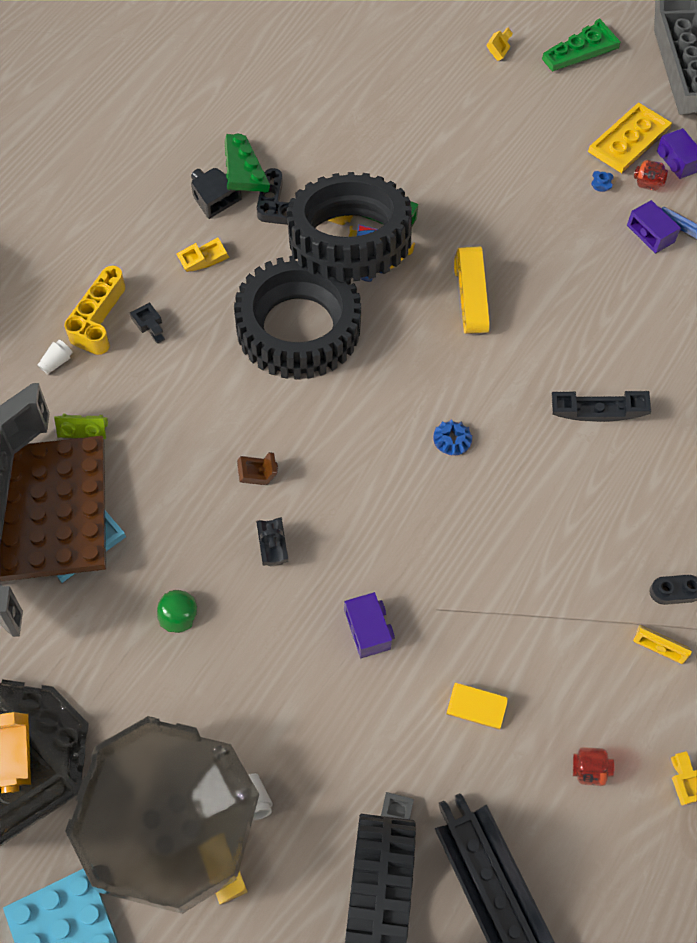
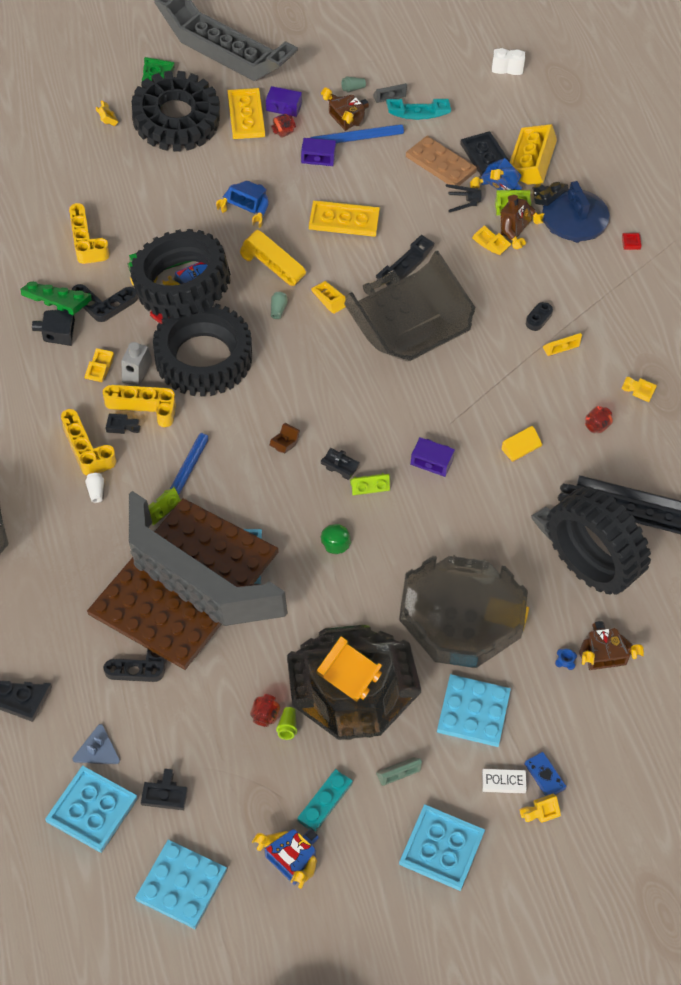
camera: 50 degrees left, 5 degrees down
blue gear [433,419,473,455] -> none
blue plate [591,171,614,192] -> none
none -> yellow beam [69,203,109,264]
none -> yellow beam [103,385,176,427]
none -> light grey torso [121,342,152,386]
none -> black tyre [131,71,220,152]
none -> blue axle [170,433,208,495]
none -> blue torso [216,181,269,228]
none -> sand green cone [271,292,288,319]
none -> yellow plate [309,200,380,237]
none -> yellow slope [311,281,347,314]
none -> clear smoke windscreen [344,250,476,361]
none -> lime hinge [350,473,390,495]

